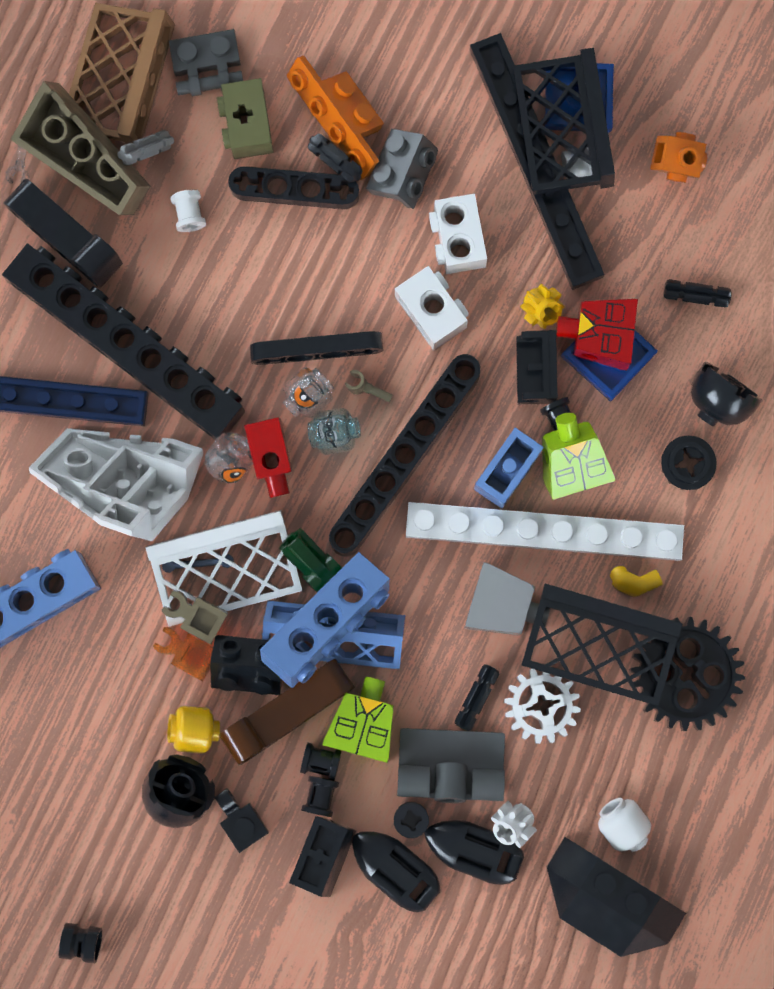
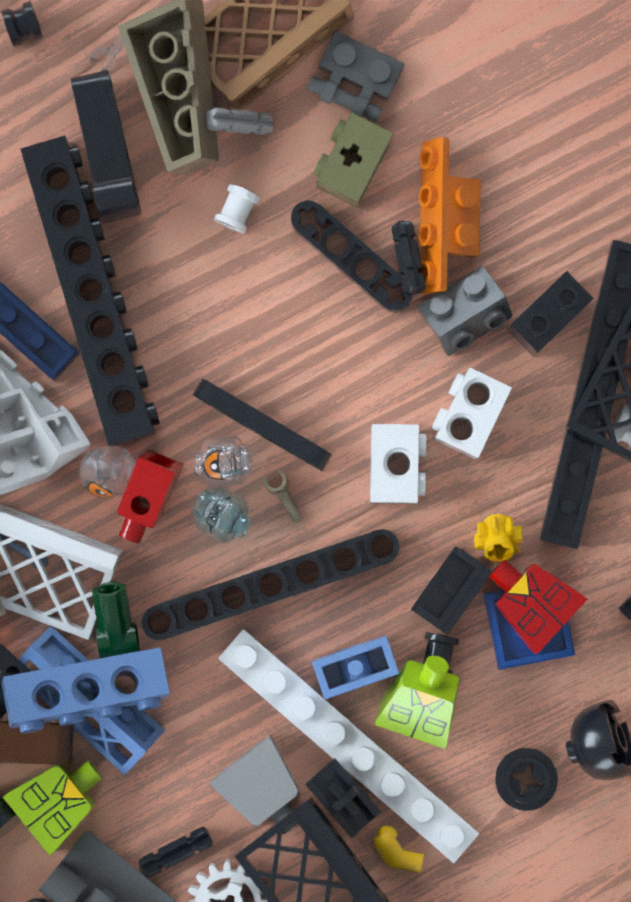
camera: 30 degrees right, 5 degrees up
none -> black hips [305,758,381,838]
none -> black brick [507,271,594,357]

